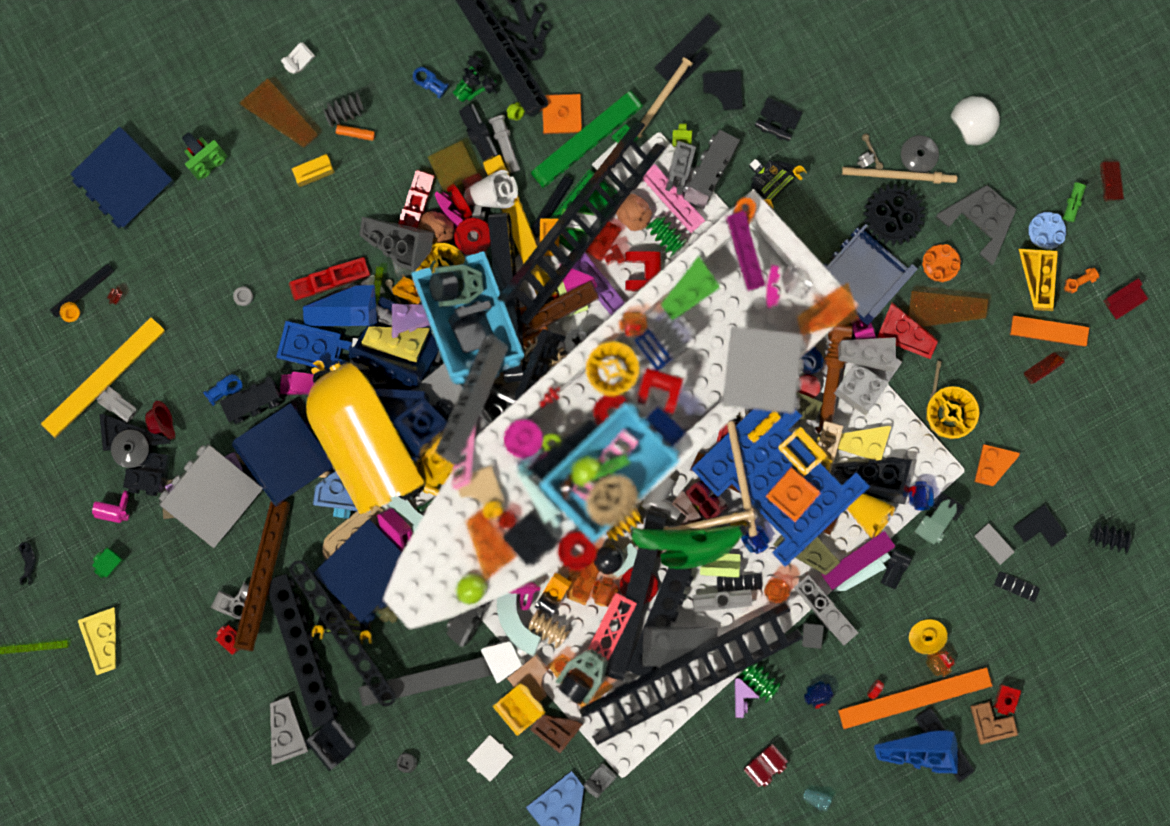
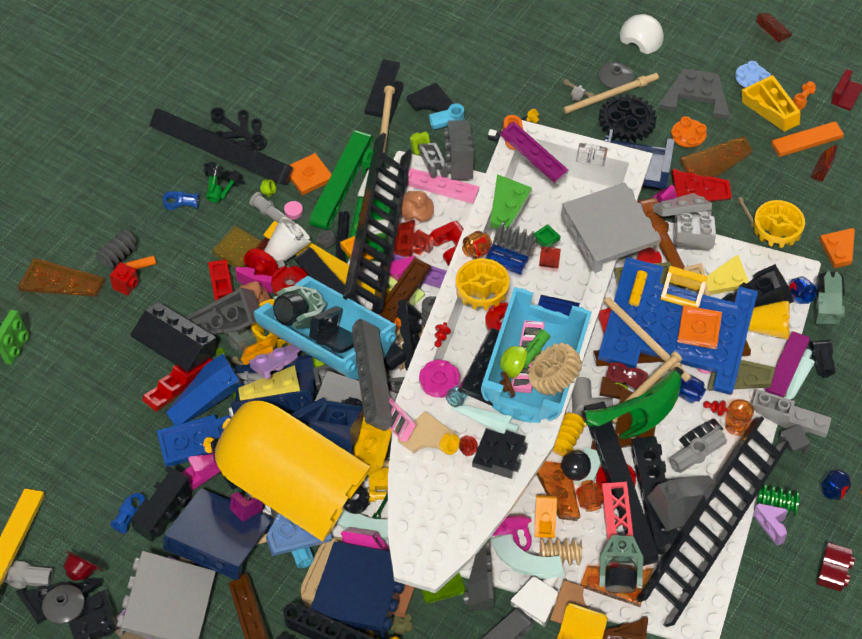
camera: 35 degrees left, 30 degrees down
light grey tile [233,287,253,306] -> none
white bracket [281,42,315,74] -> none
yellow panel [292,154,335,187] -> none
lime hair [455,573,487,605] -> none
black piece [459,104,498,162] -> none
clear orange wing [465,510,517,581] -> none
black bush [535,593,560,617] -> none
lime plate [543,434,561,451] -> none
red tile [557,531,597,571] -> none
red connector [636,367,684,414] -> none
green piece [645,215,687,258] -> none
yellowish green panel [700,554,741,578] -> none
black plate [755,97,802,142] -> none
dark pink slope [766,265,781,309] -> none
clear orange wing [796,282,859,336] -> none
bright green pin [1063,182,1086,223] -> none
none -> red brick [110,262,139,296]
none -> black slope [131,302,216,372]
none -> magenta panel [230,492,263,521]
none -> bright pink tile [284,201,303,220]
none -> dark grey tile [317,230,336,248]
none -> medium azure piece [429,103,465,130]
none -> green tile [534,224,561,250]
none -> clear red tile [539,246,561,268]
none -> red hair [703,400,729,417]

